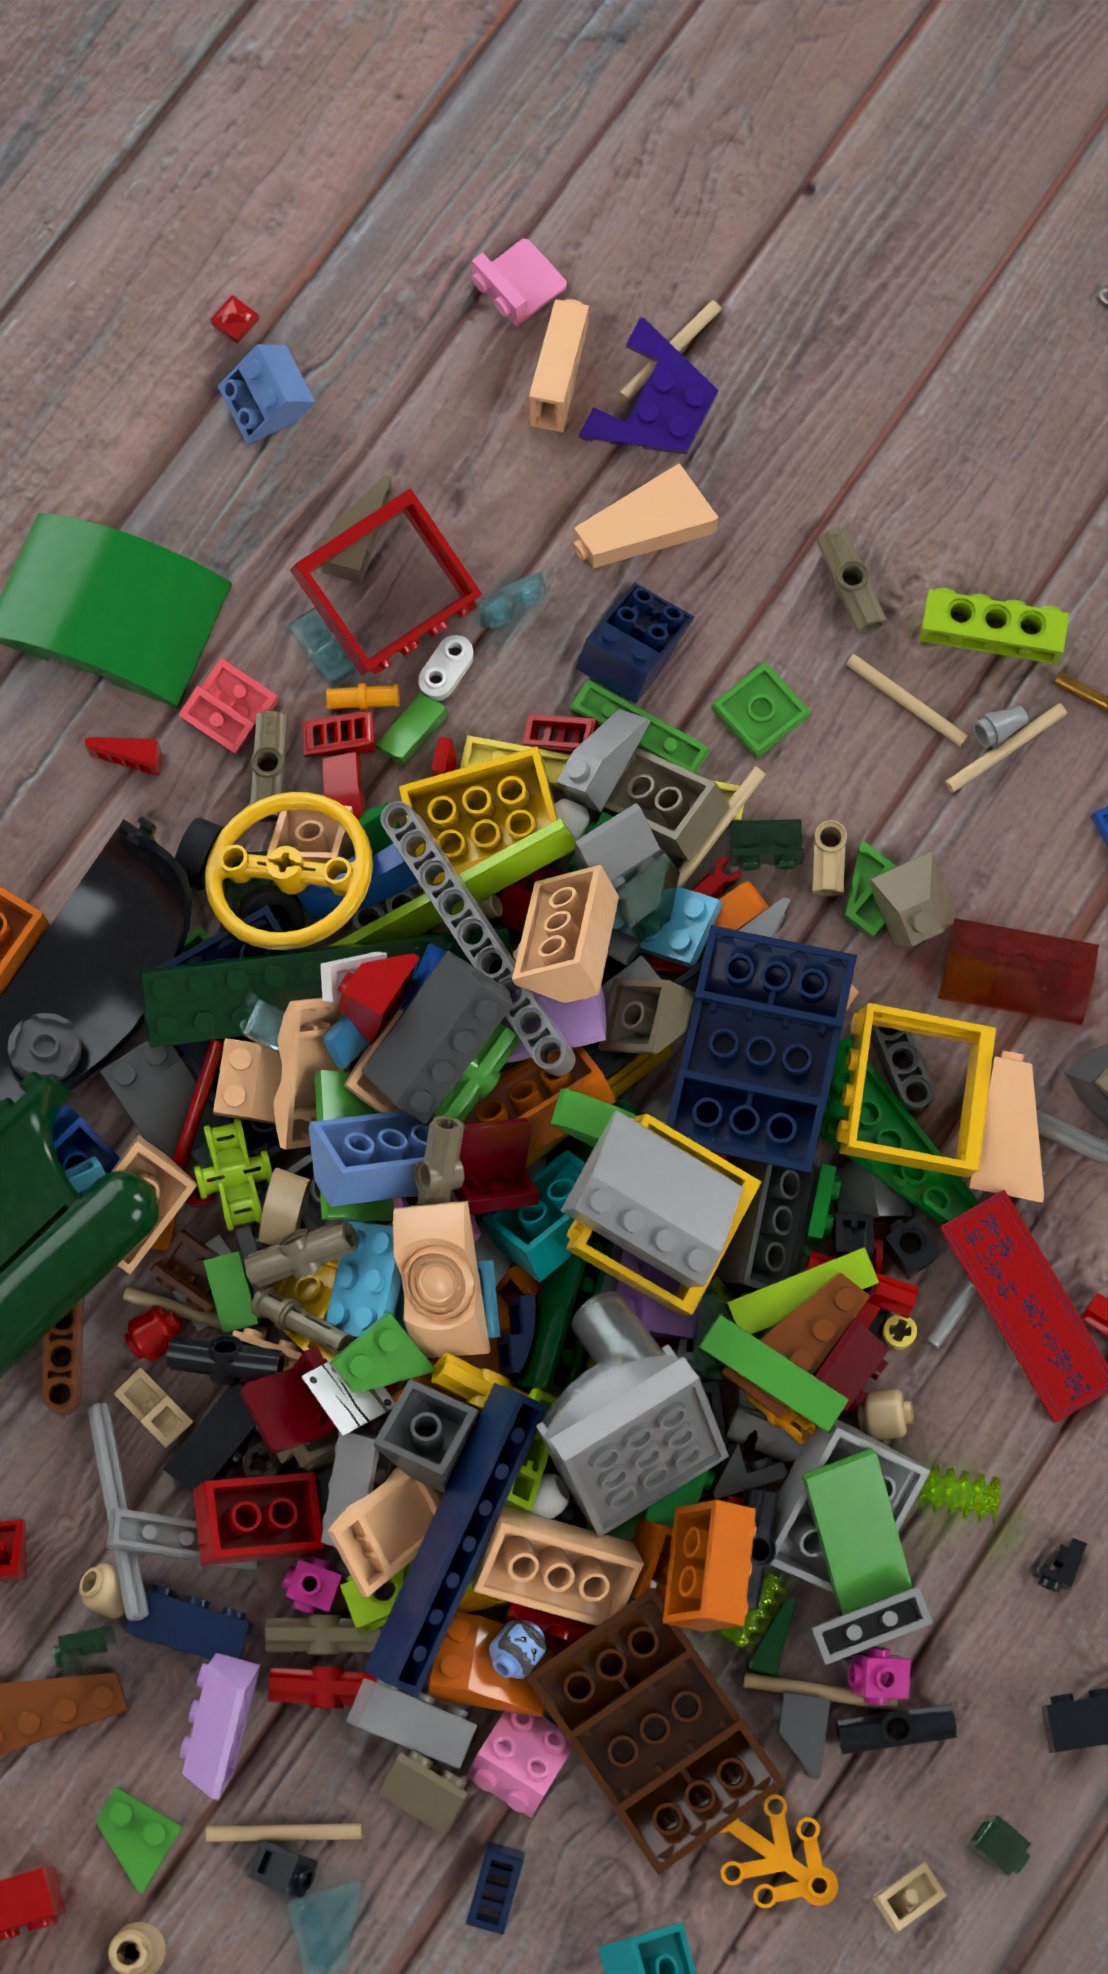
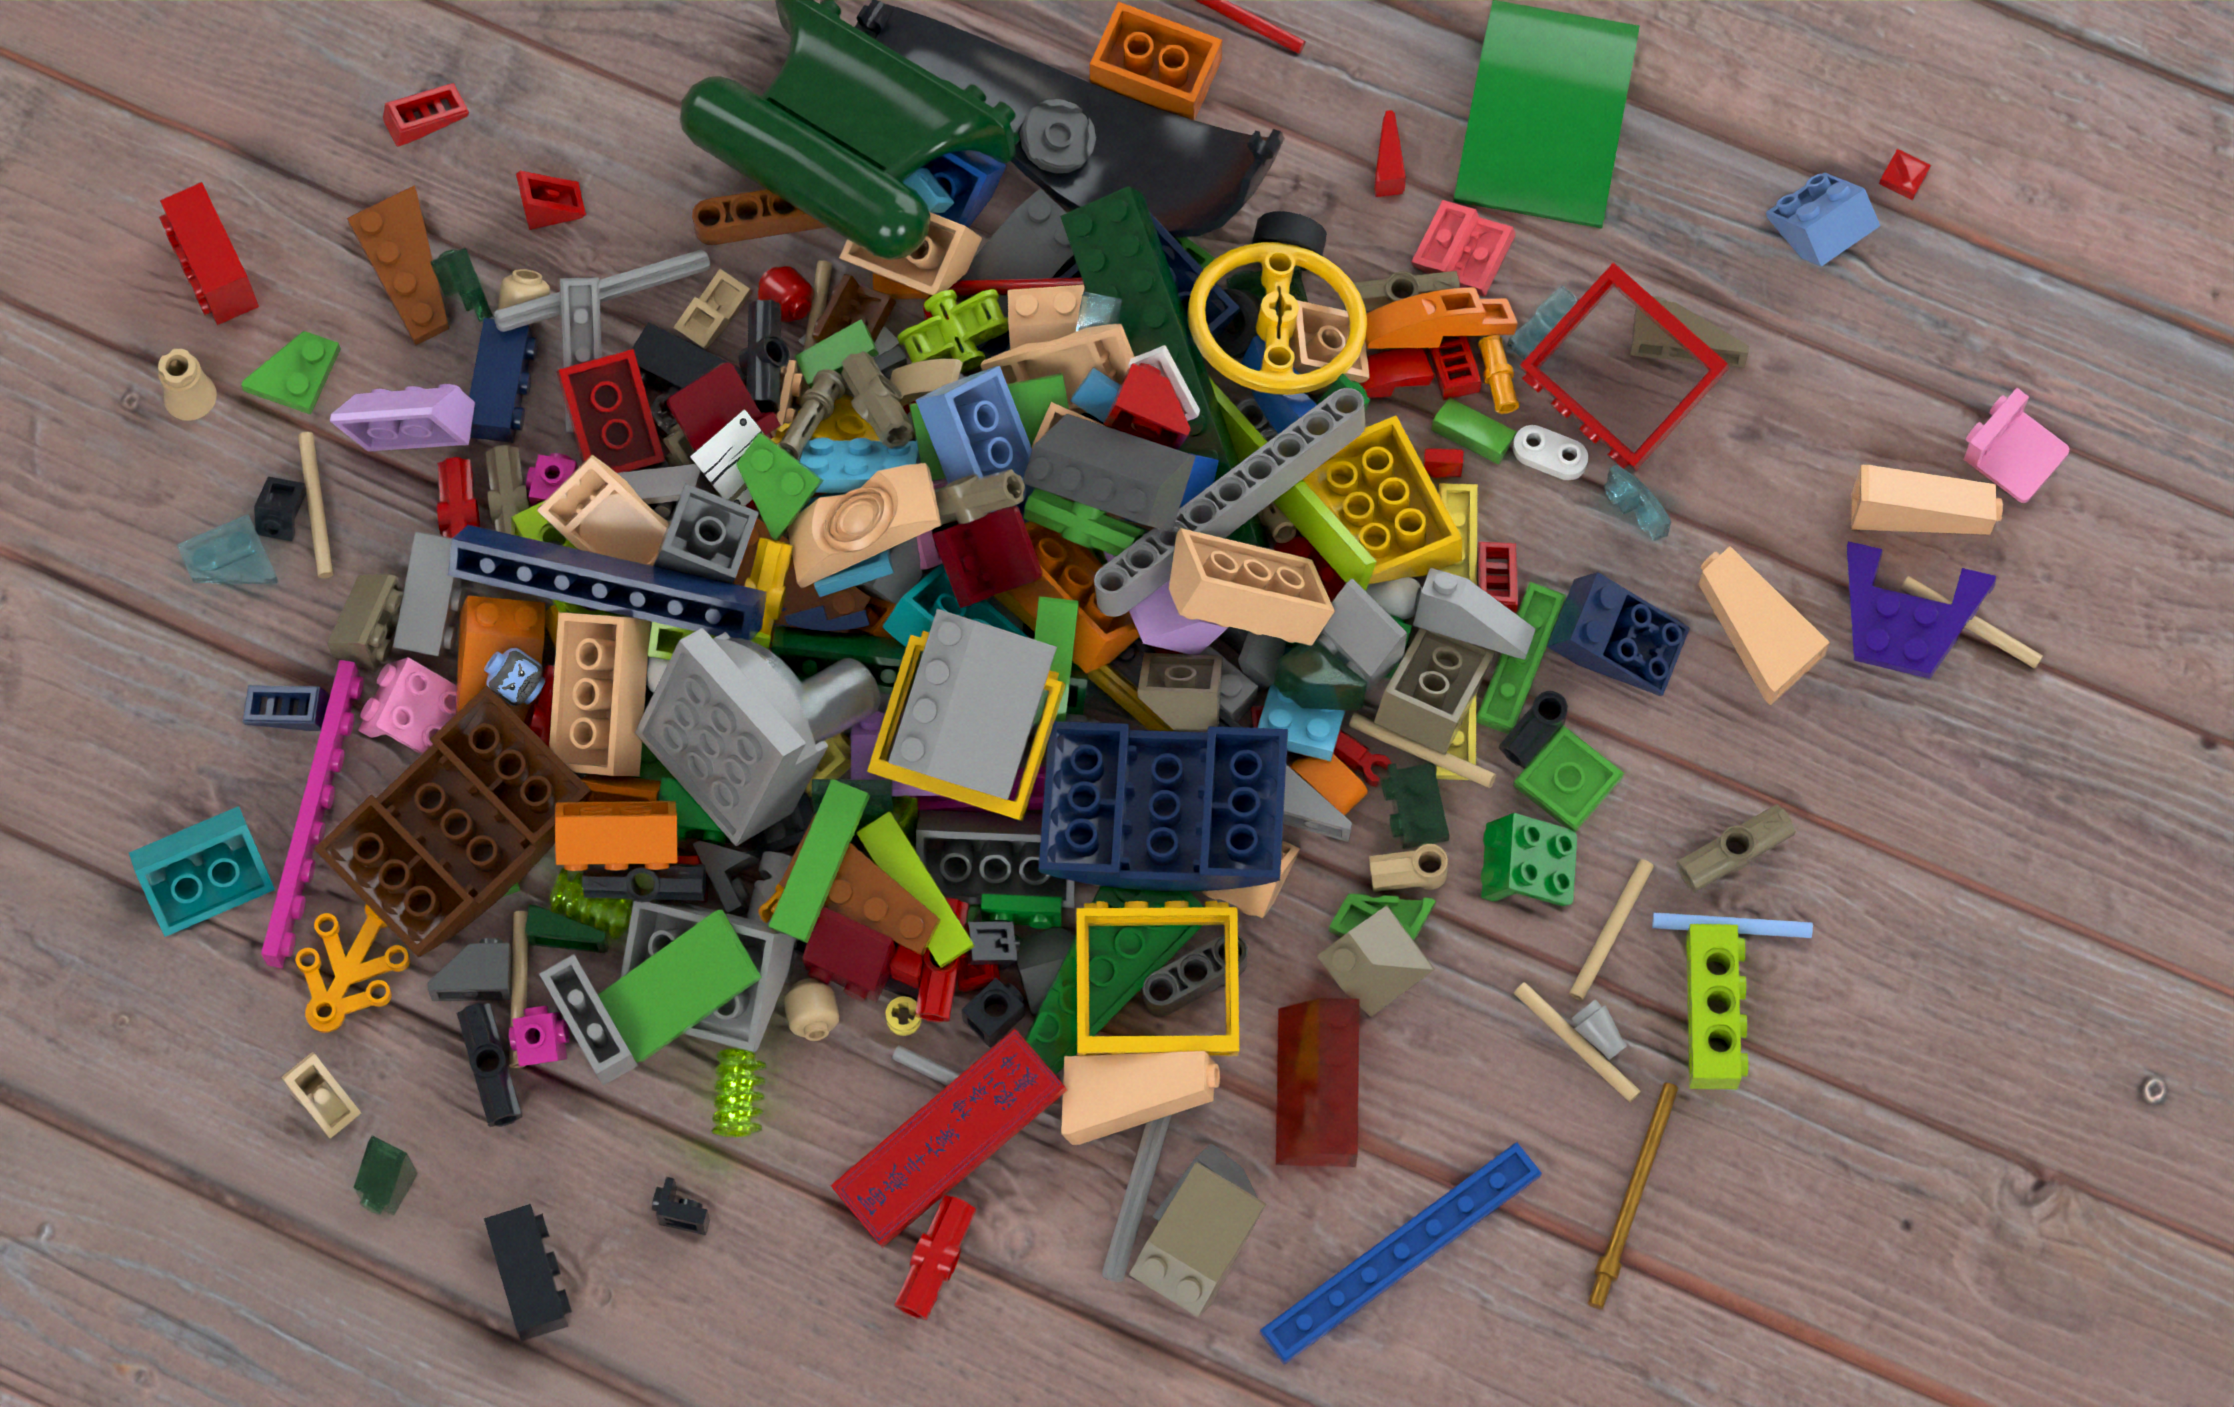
camera: 80 degrees right, 5 degrees down
none -> dark pink plate [261,660,364,968]
none -> orange slope [1364,287,1518,349]
none -> green bracket [1480,813,1577,906]
none -> black piece [1499,691,1568,769]
none -> light blue bar [1652,912,1813,938]

